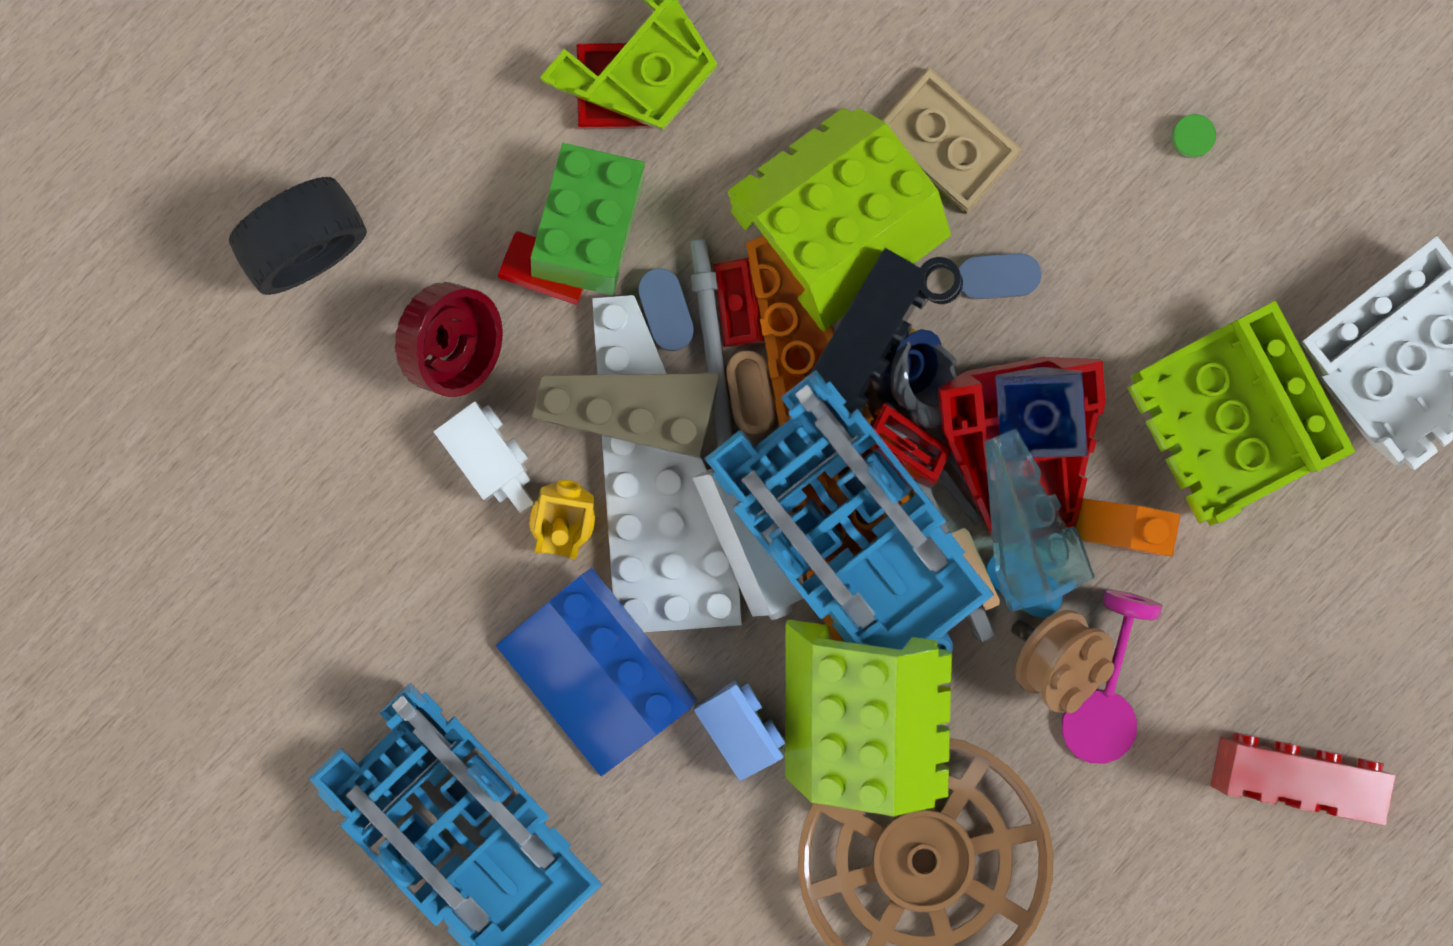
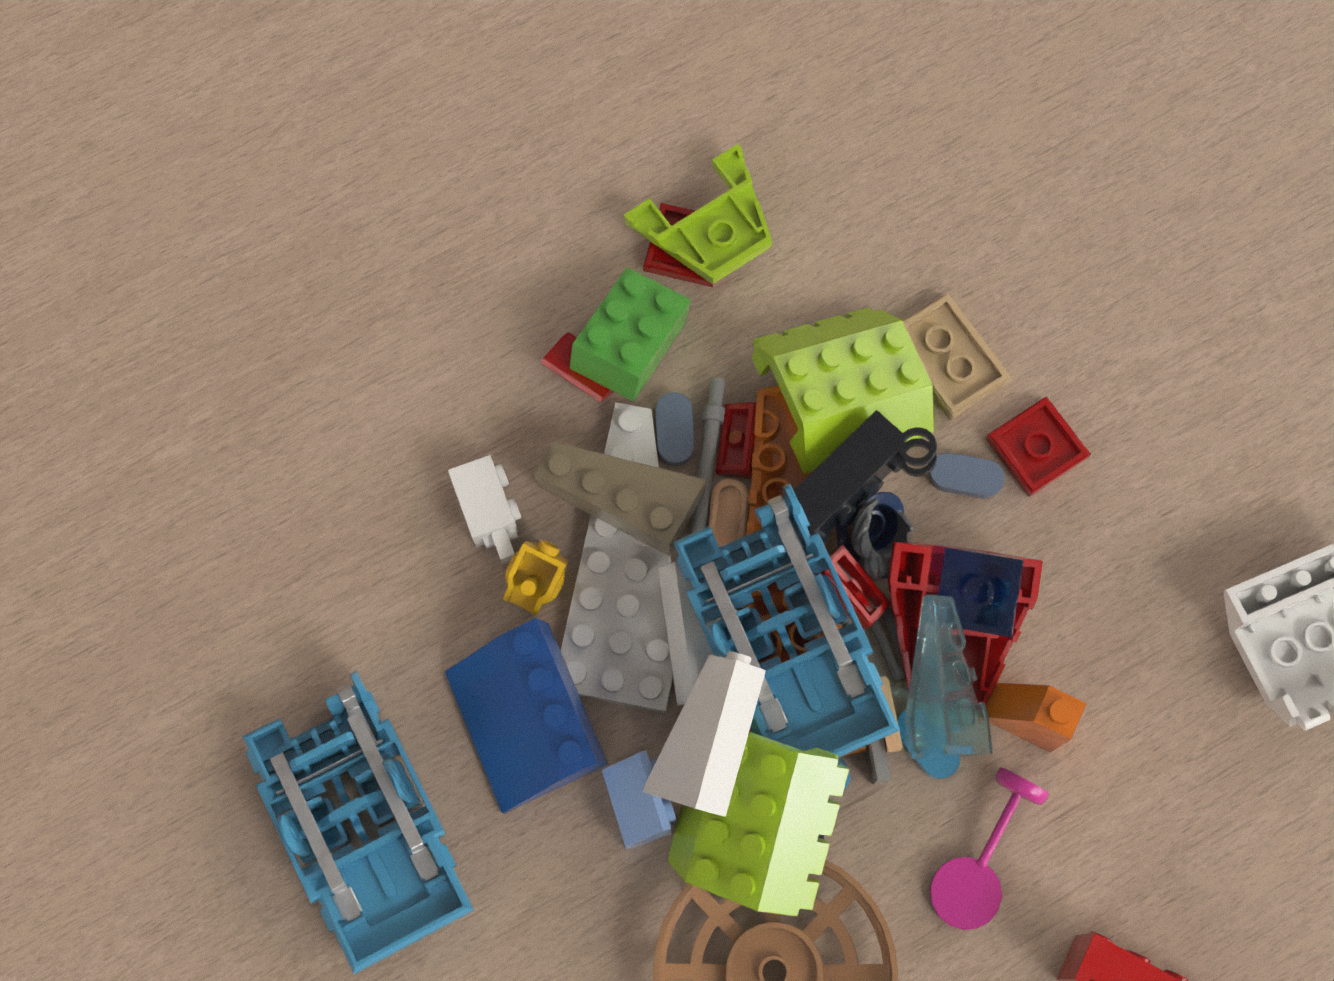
camera: 15 degrees right, 15 degrees down
black wheel [229,176,367,295] -> none
dark red piece [395,282,503,397] -> none
medium nougat wheel [1011,610,1114,714] -> none
lime slope [1127,300,1356,526] -> none
bright green tile [1172,114,1216,158] -> none
none -> white slope [643,651,766,817]
none -> red tile [985,396,1091,497]

